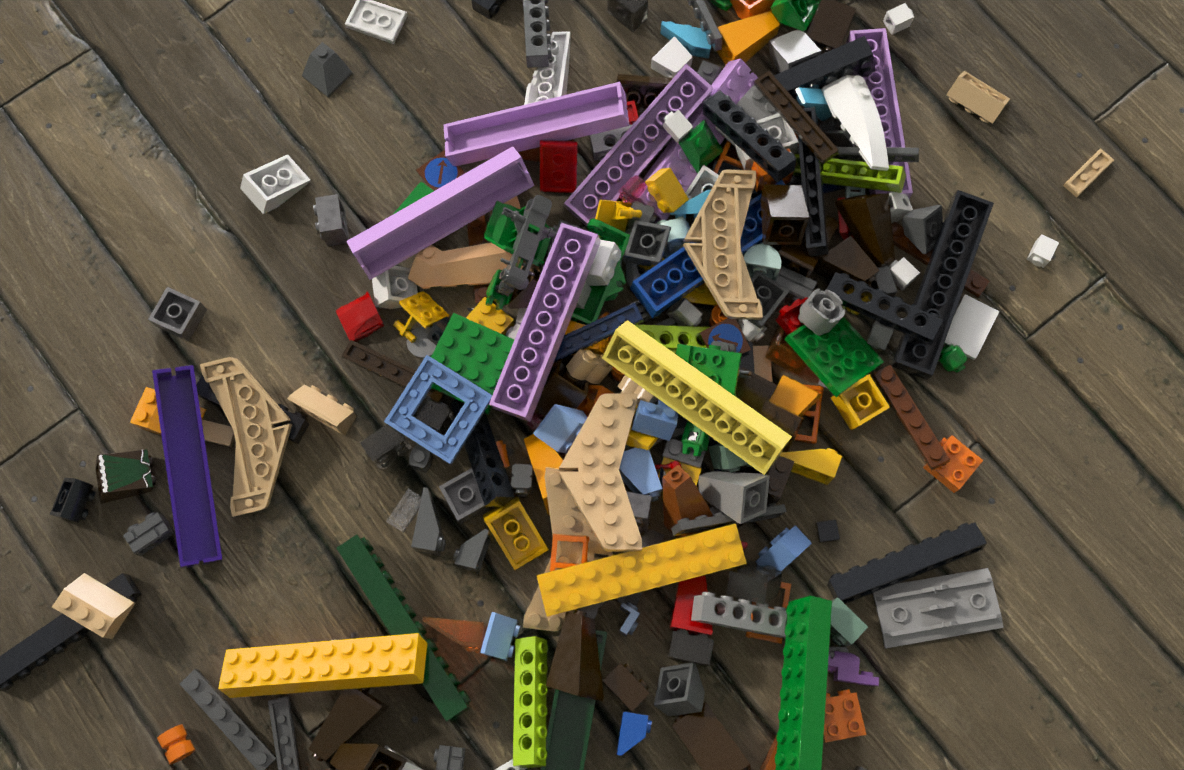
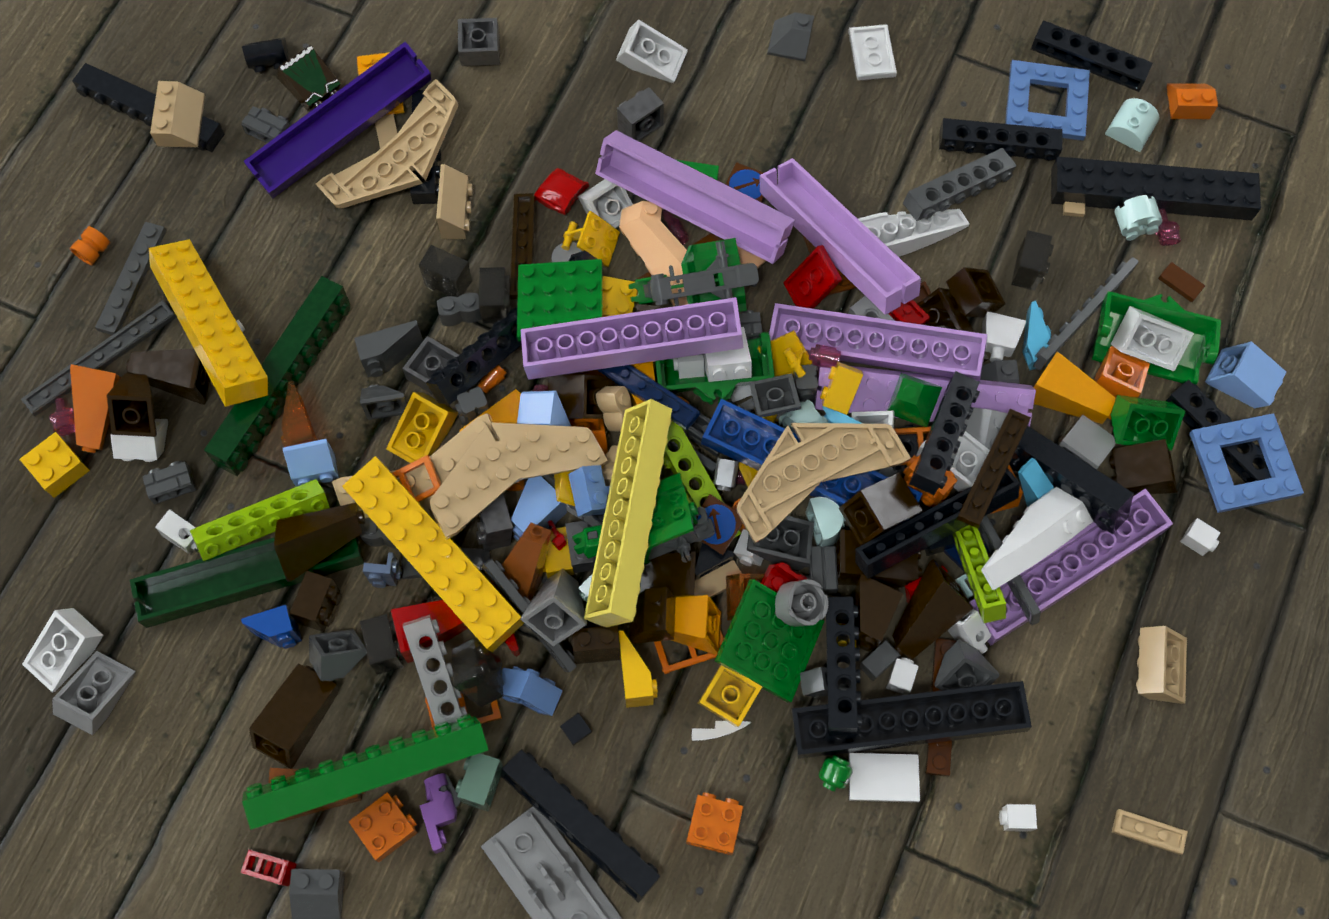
camera: 60 degrees right, 5 degrees down
medium blue plate [384,355,492,464] -> none
clear plate [386,488,421,533] -> none
white brick [663,110,693,143] -> none
reddish brown plate [873,365,950,471] -> none
none -> clear pink piece [662,210,689,245]
none -> white sticker [692,721,750,741]
none -> dark brown brick [946,267,1006,318]

